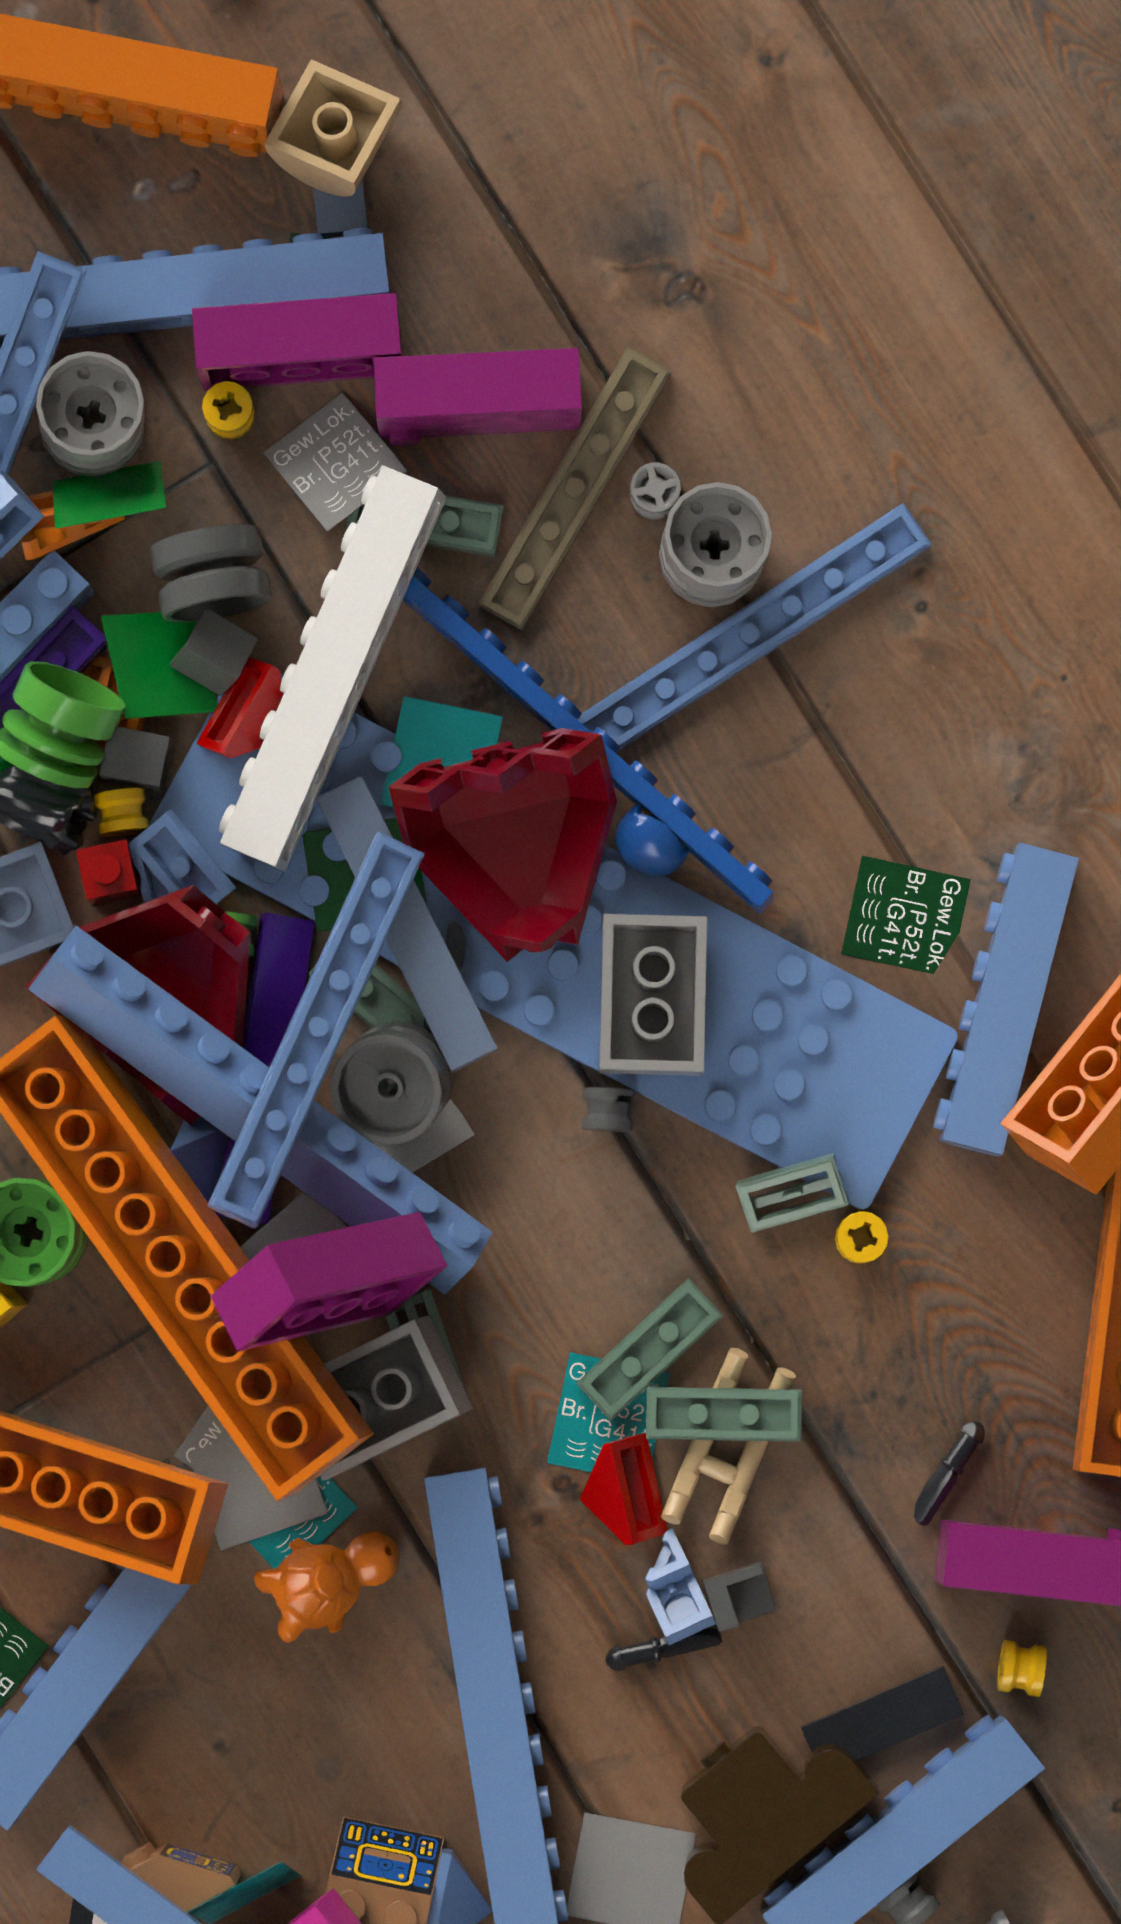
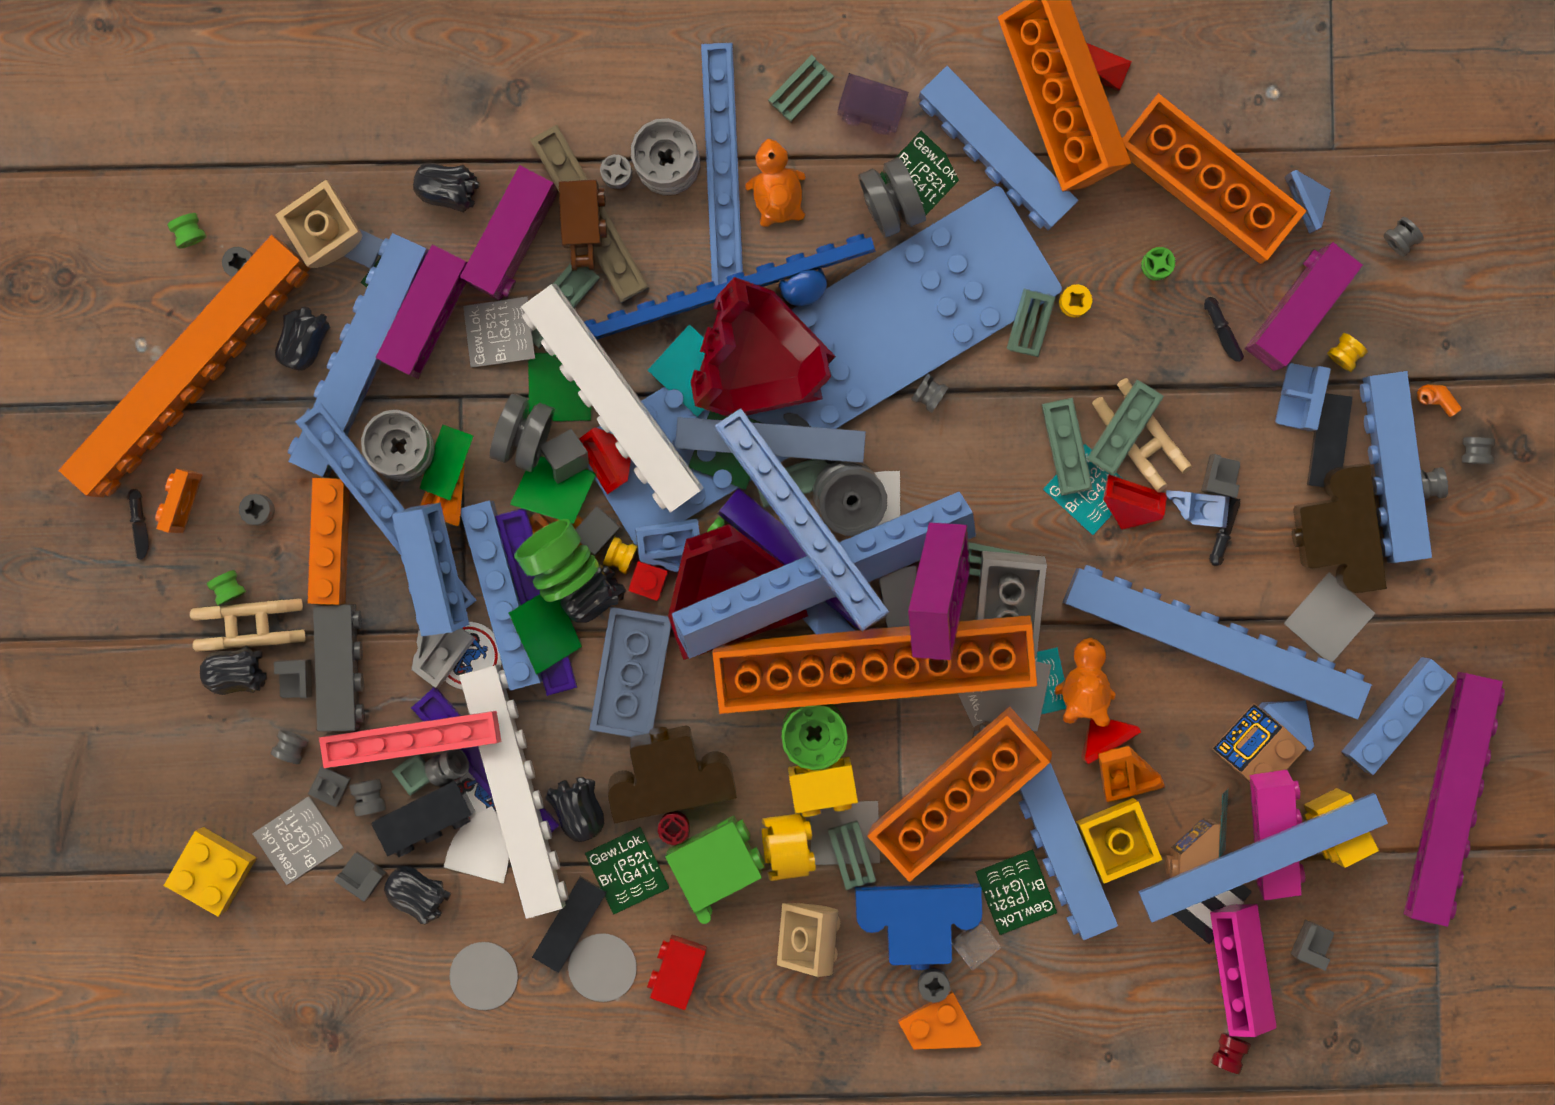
camera: 55 degrees left, 5 degrees up
yellow wheel [202,381,255,439] -> none
light grey brick [599,914,707,1076] -> none
none -> dark grey wheel [222,247,253,277]
none -> black piece [275,307,331,371]
none -> black piece [413,163,480,213]
none -> green sticker [528,353,591,421]
none -> reddish brown brick [559,180,607,271]
none -> orange animal [745,139,806,227]
none -> sand green tile [768,55,834,123]
none -> clear purple brick [837,73,909,135]
none -> dark grey wheel [858,157,926,239]
none -> yellow brick [1076,798,1162,884]
none -> red slope [1081,718,1141,764]
none -> orange wing [1098,746,1165,802]
none -> bright green wheel [1141,247,1175,281]
none -> medium blue panel [1275,363,1331,431]
none -> orange arm [1417,384,1462,417]

